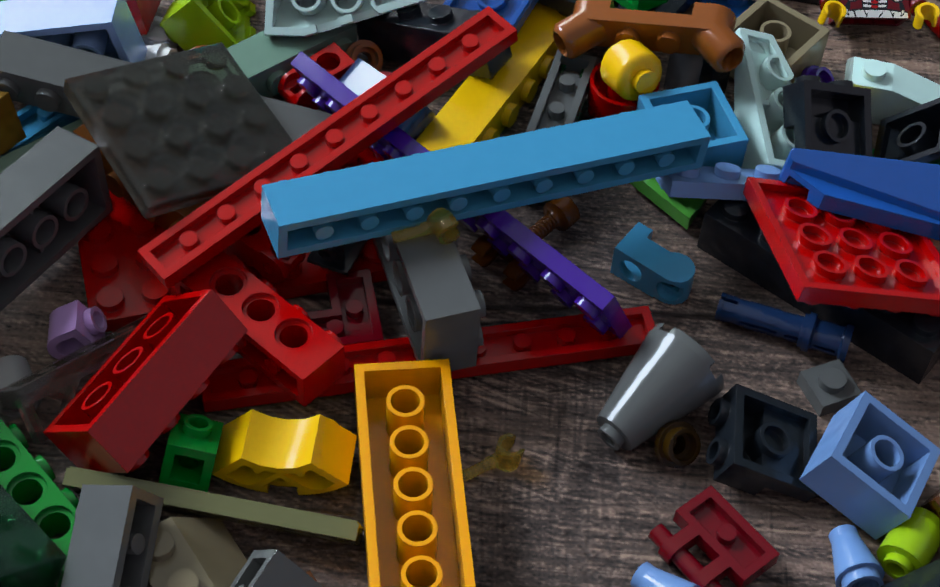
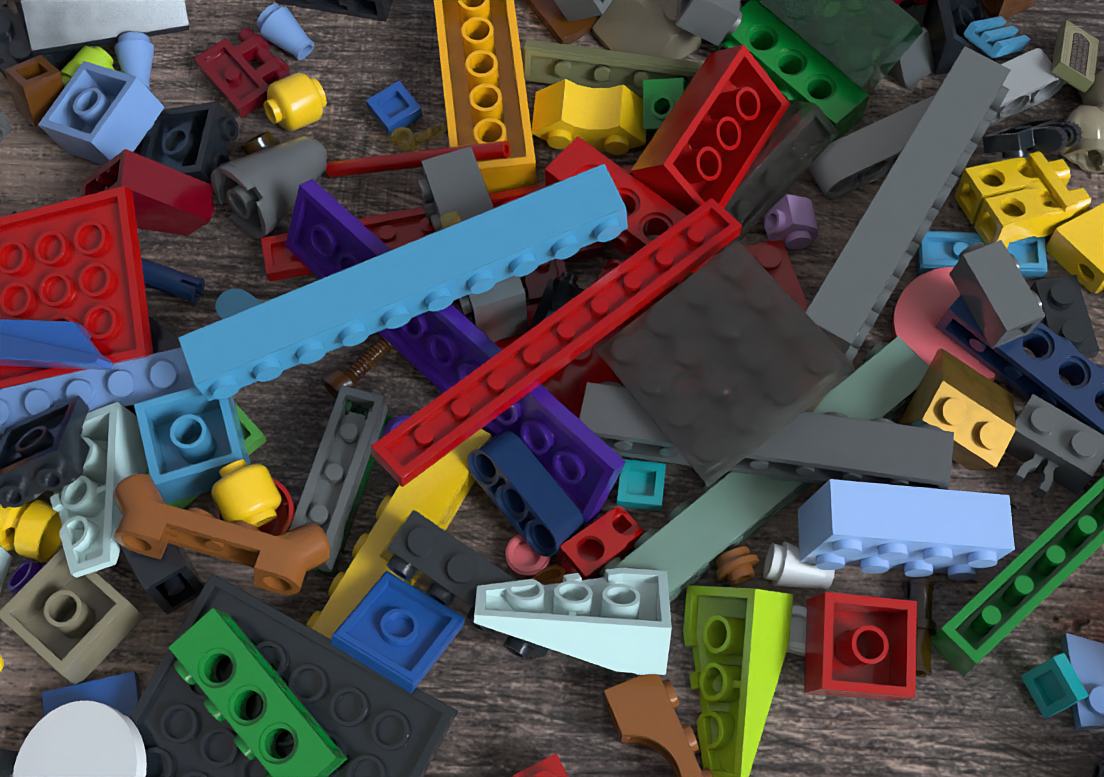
camera: 175 degrees left, 15 degrees up
none -> dark red slope [81,149,214,236]
none -> yellow head [264,72,327,132]
none -> red piece [326,140,511,178]
none -> blue plate [366,81,423,137]

